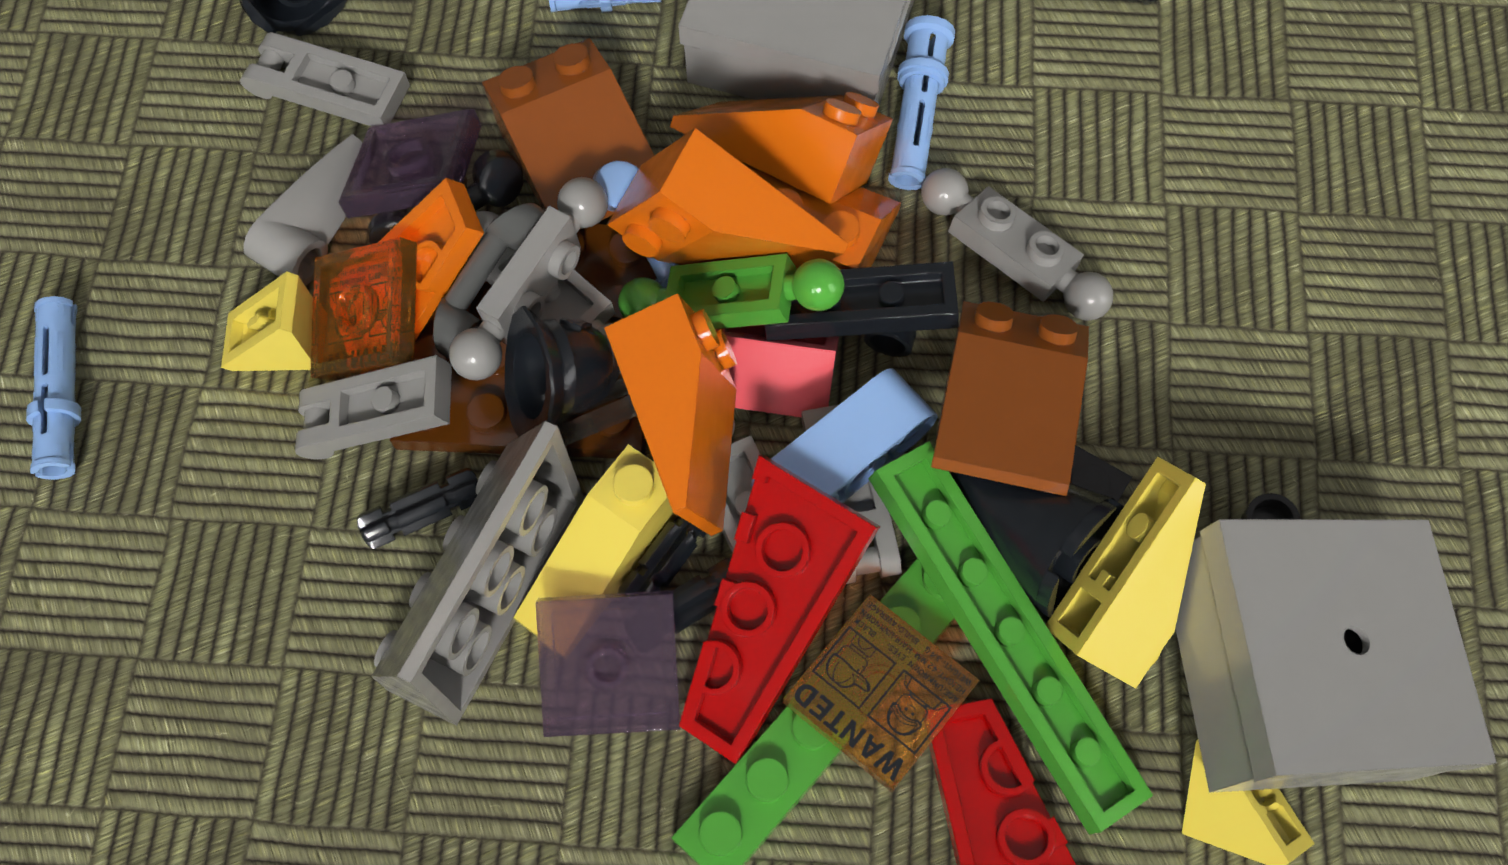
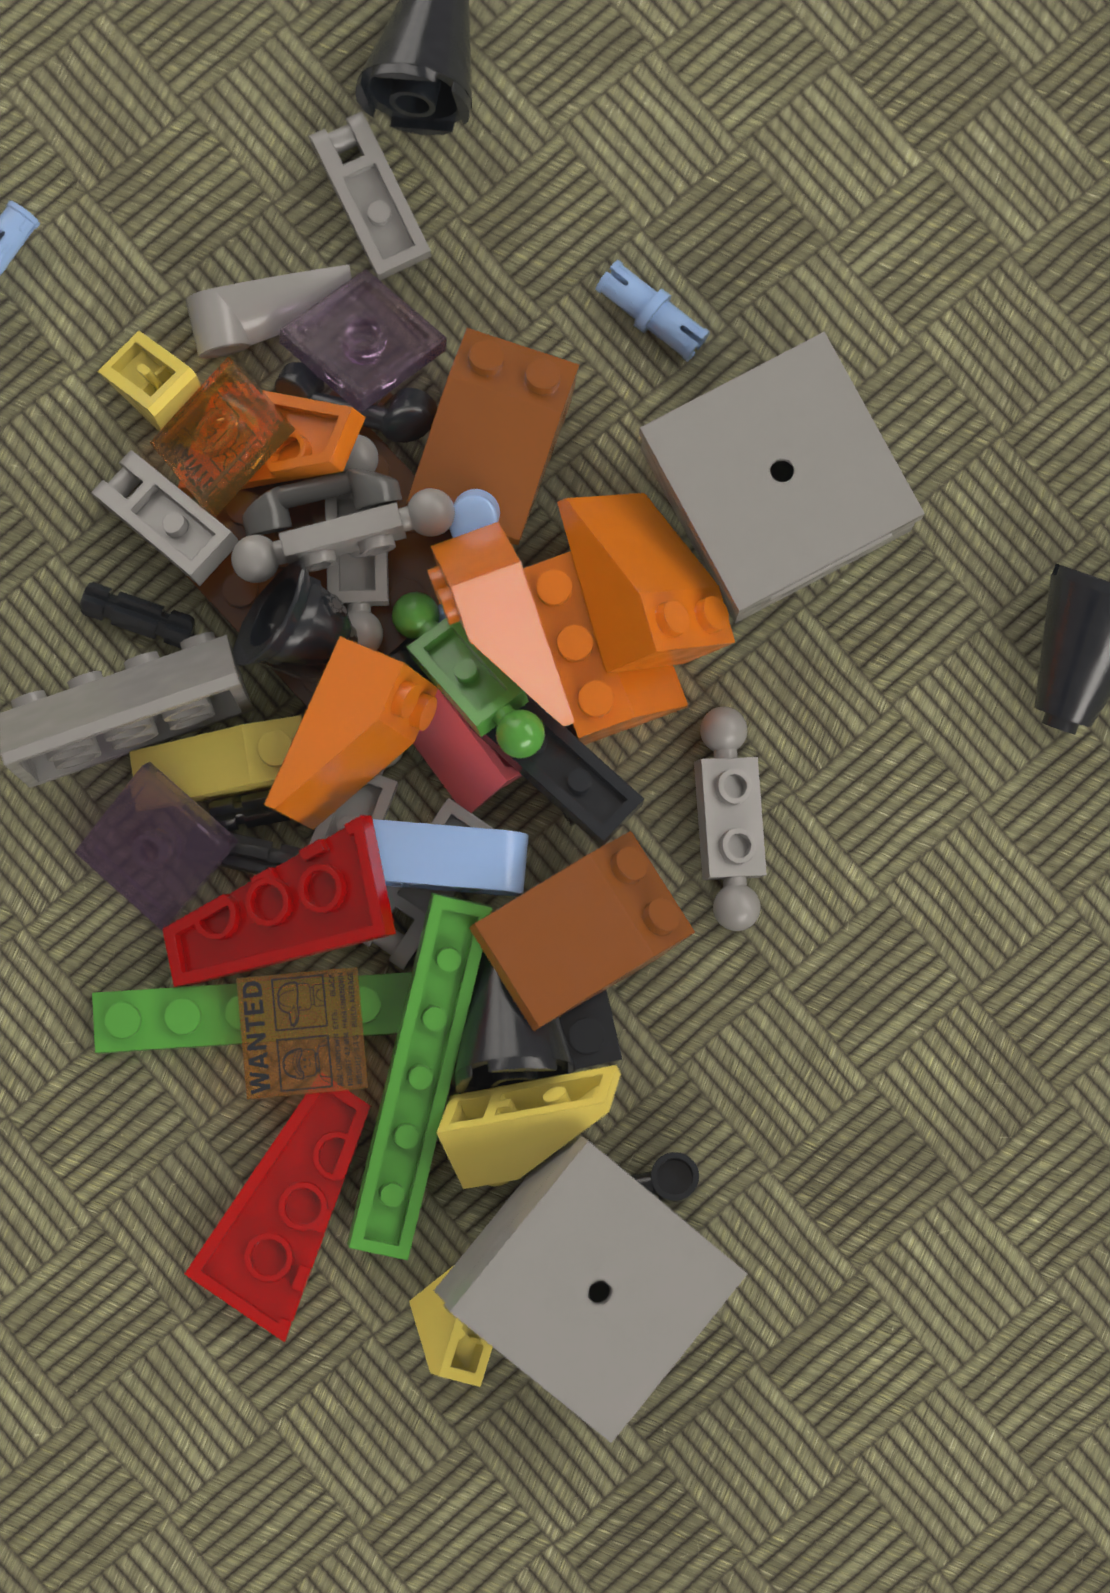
camera: 40 degrees right, 15 degrees up
light blue pin [888,15,955,190] -> none

